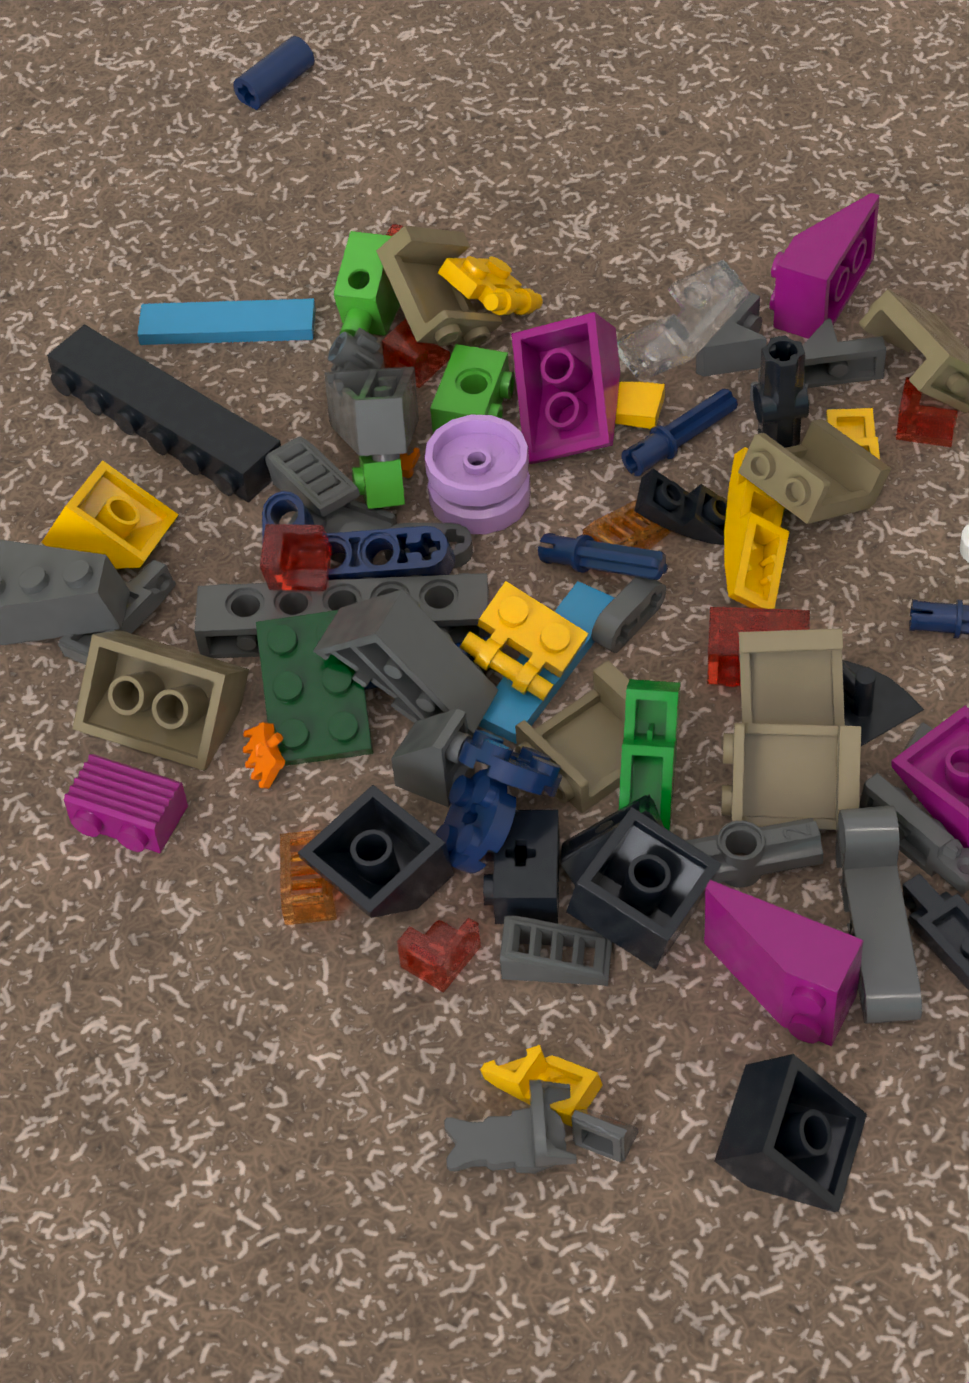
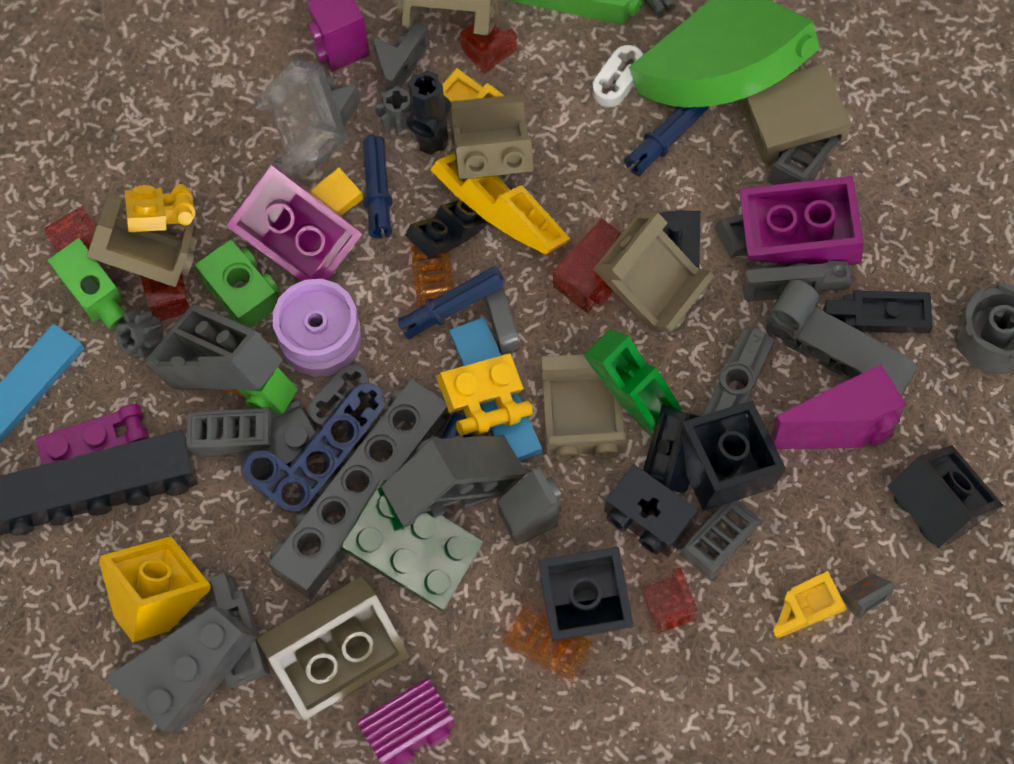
camera: 55 degrees left, 15 degrees up
orange piece [243,722,285,789] -> none
clear red panel [260,524,332,591] -> none
dark blue plate [435,769,516,874] -> none
dark grey hair [444,1079,577,1174] -> none
dark blue plate [458,729,562,797] -> none
dark tan panel [721,723,861,830] -> none
none -> magenta plate [35,404,150,465]

